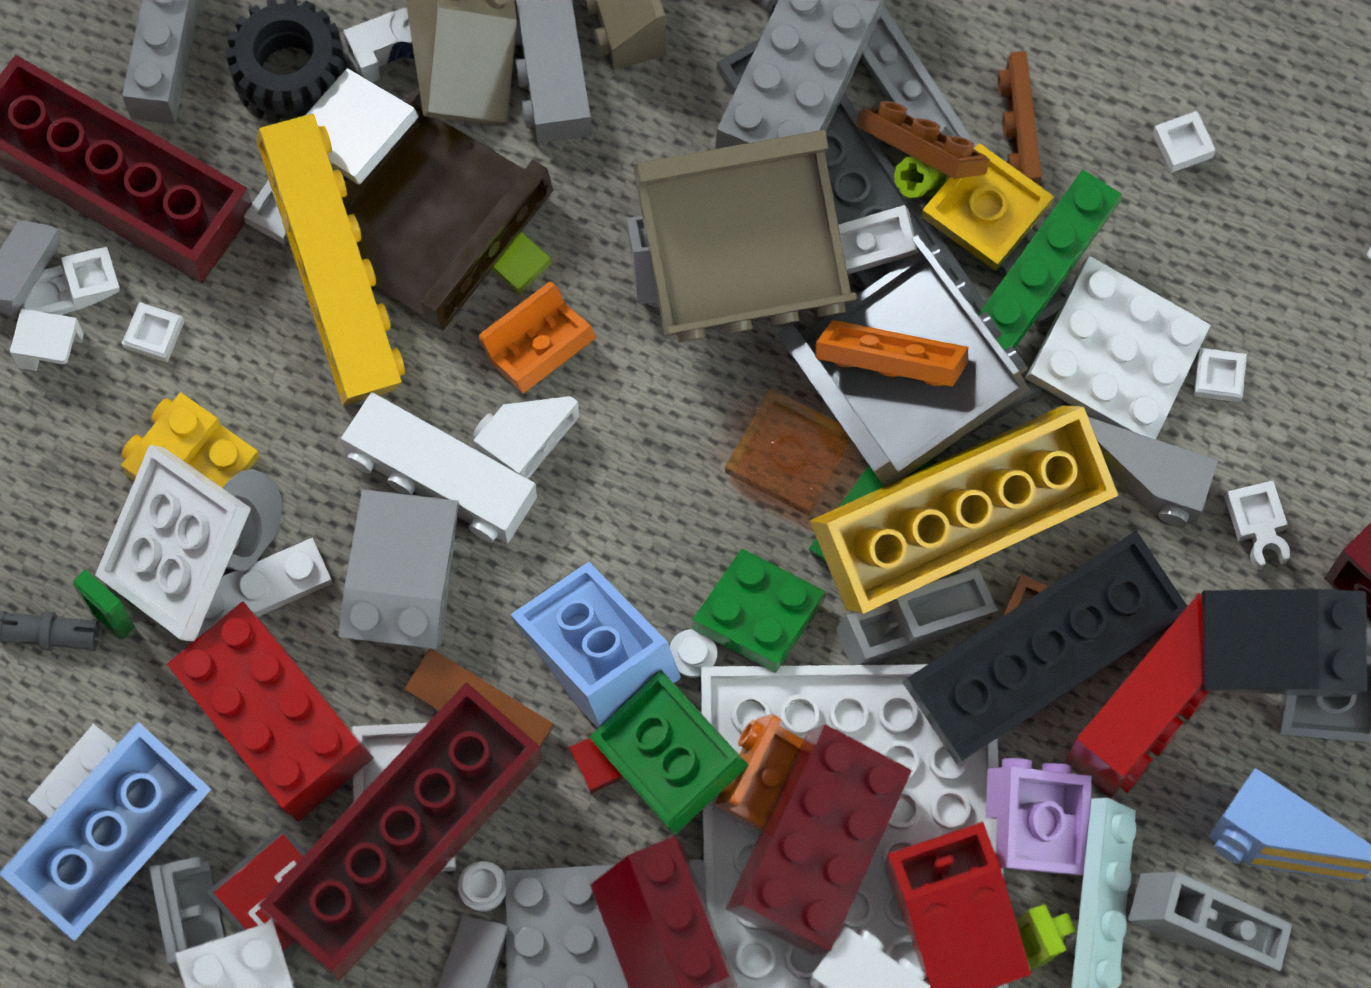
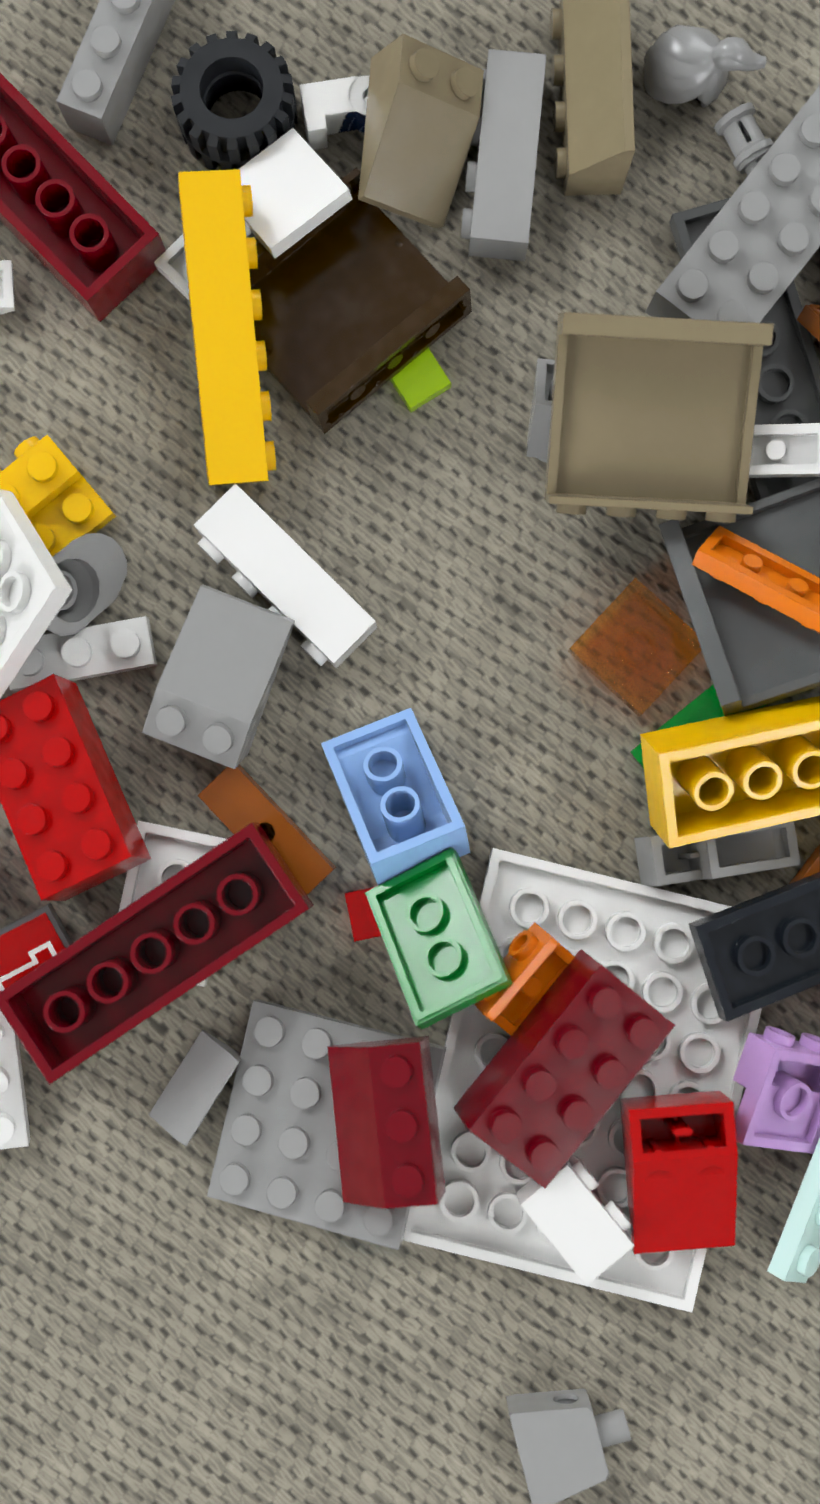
camera: 15 degrees right, 15 degrees up
white tile [122,302,185,363] -> none
white plate [458,861,506,912] -> none
white slope [473,396,579,479] -> none
orange bracket [479,282,597,394] -> none
white plate [670,629,717,678] -> none
green plate [692,548,825,673] -> none
lime tile [1016,904,1076,970] -> none

